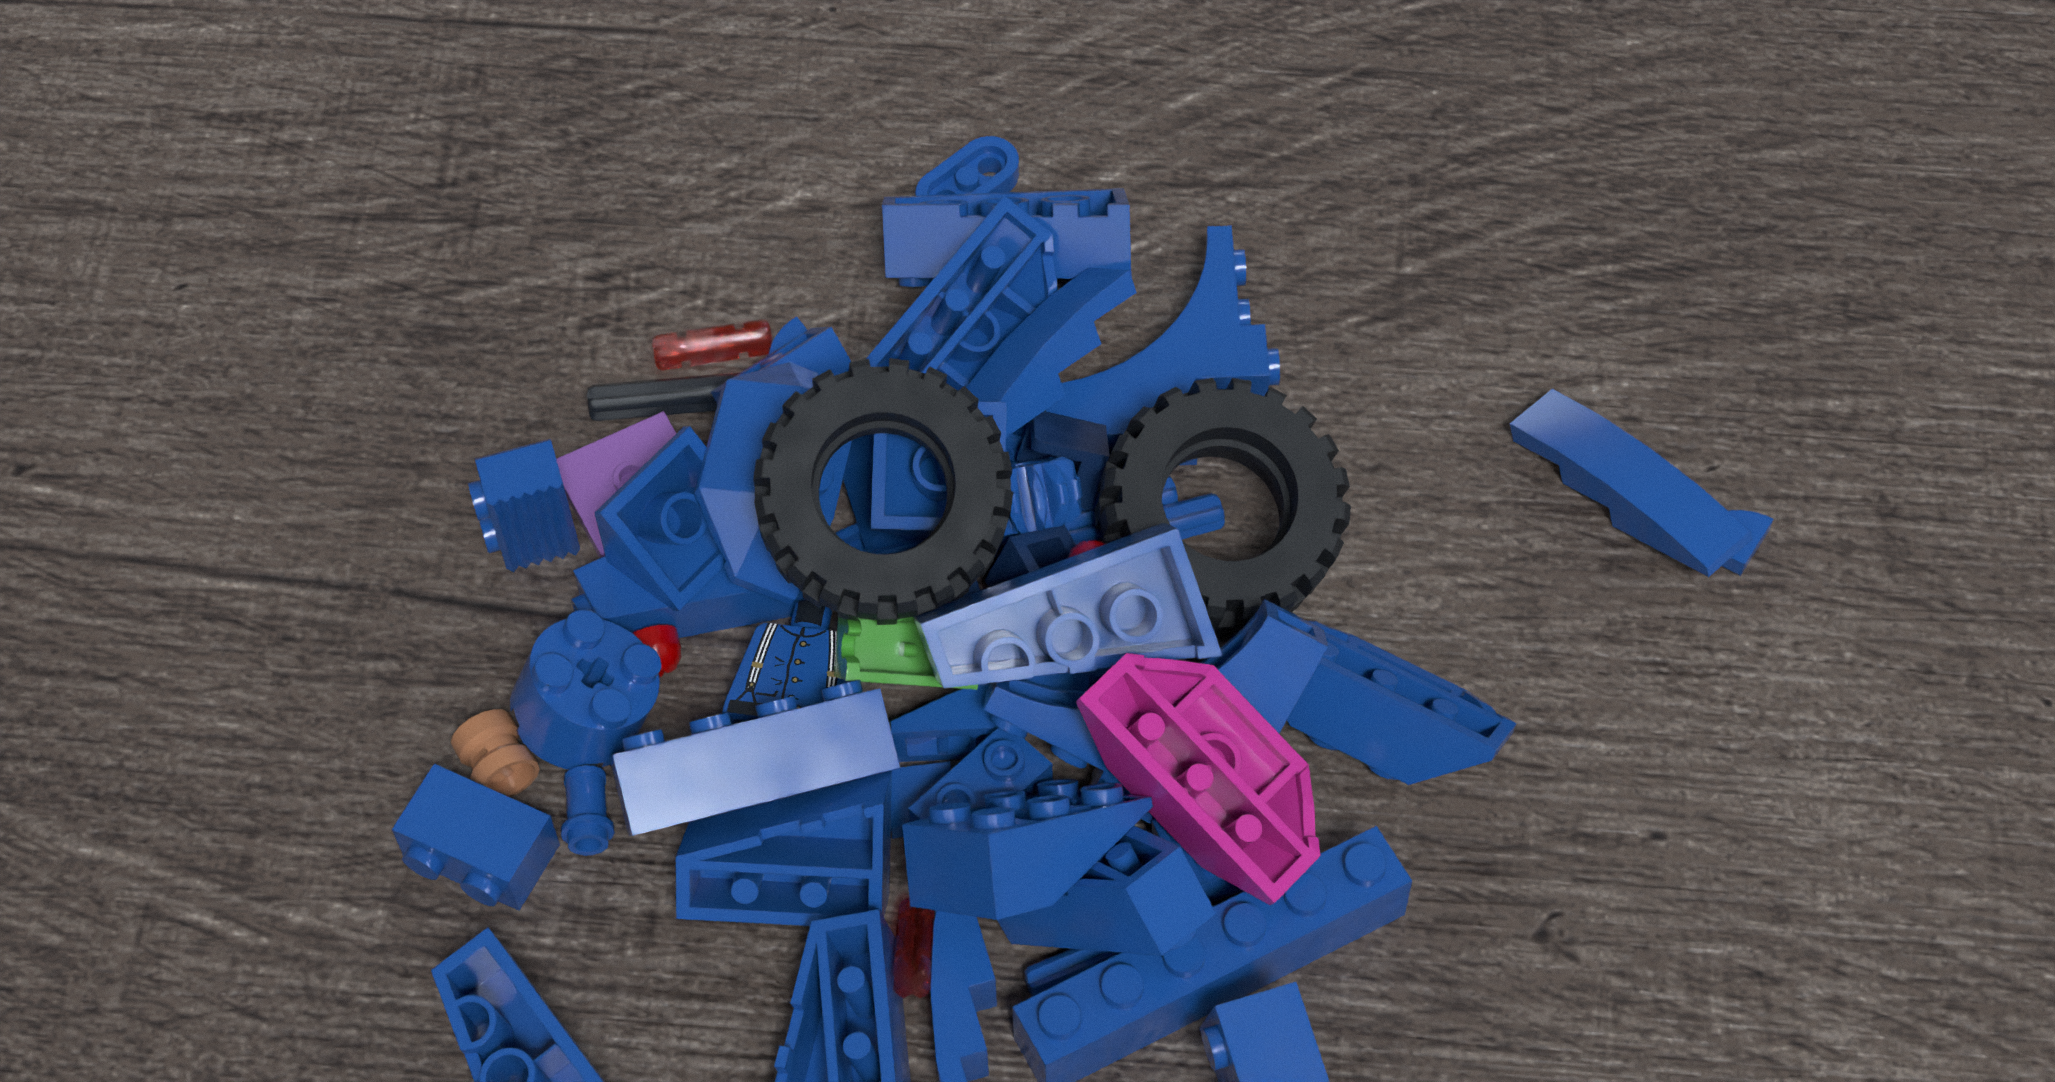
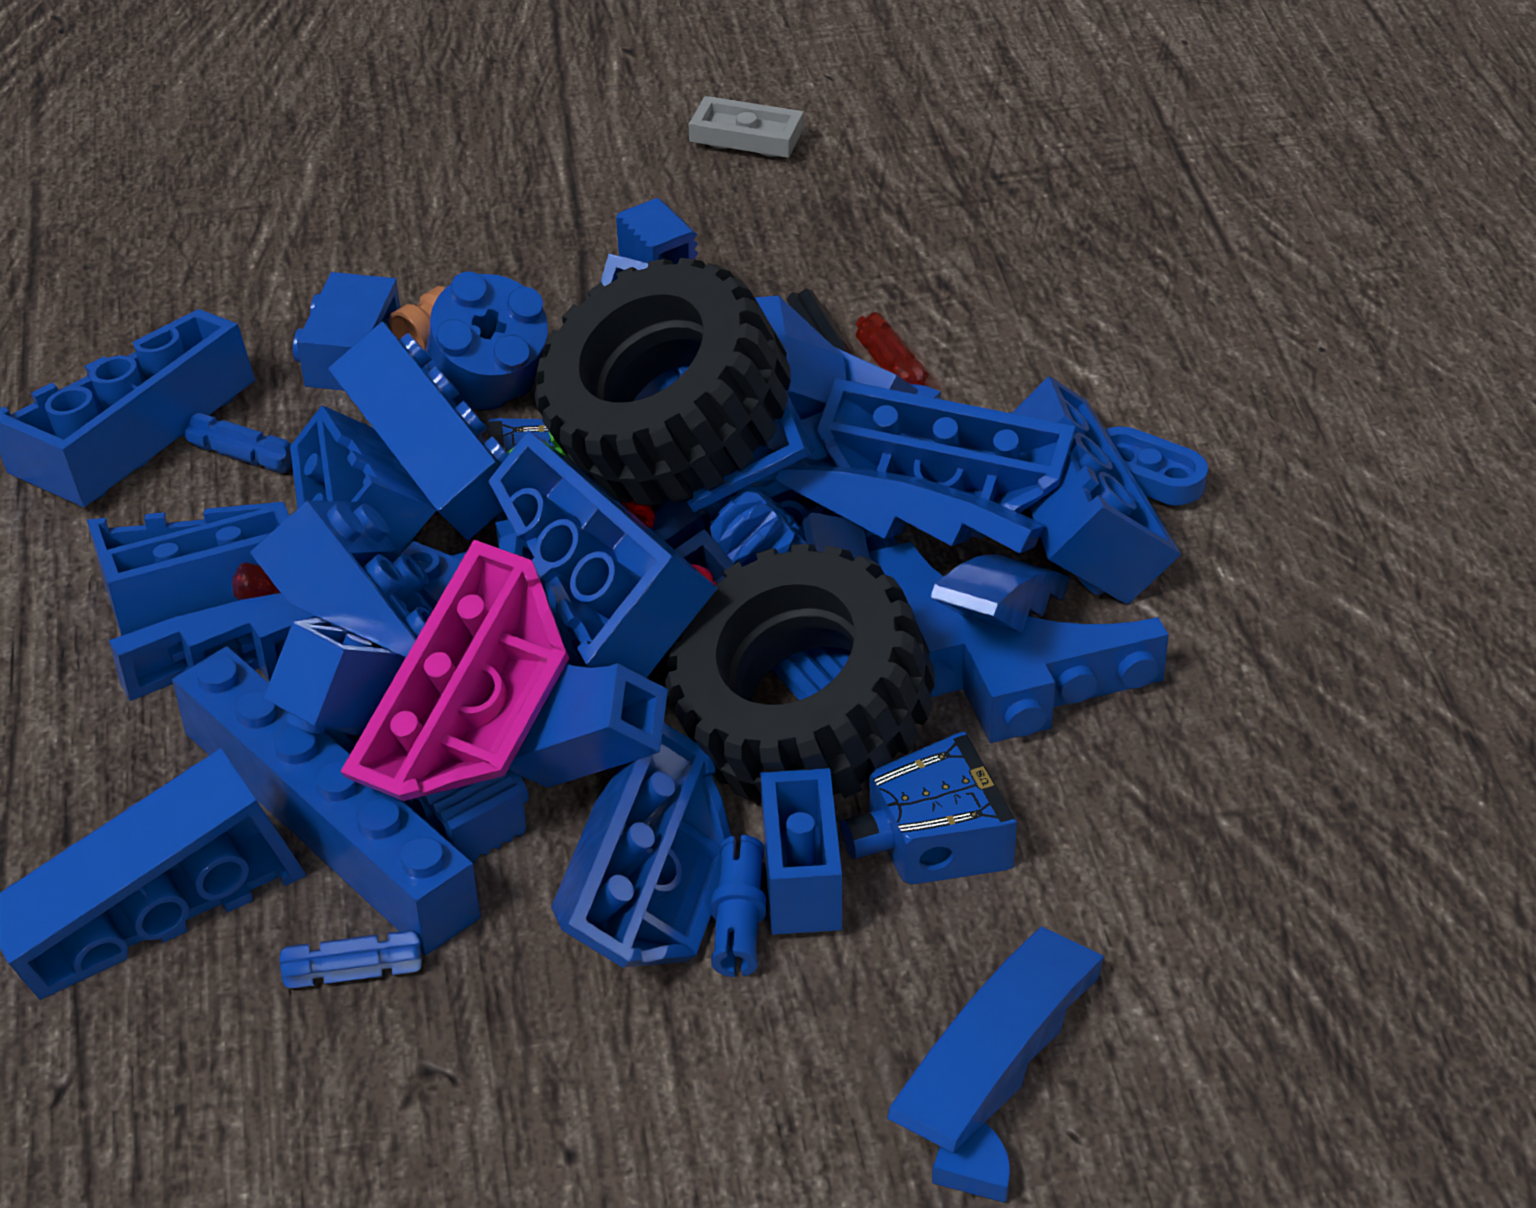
camera: 75 degrees right, 15 degrees down
none -> blue axle [185,413,292,474]
none -> blue axle [280,930,422,989]
none -> light grey plate [688,96,804,158]
none -> blue pin [710,835,767,977]
none -> blue brick [761,768,842,935]
none -> blue torso [841,731,1017,885]
none -> blue slope [931,554,1071,633]

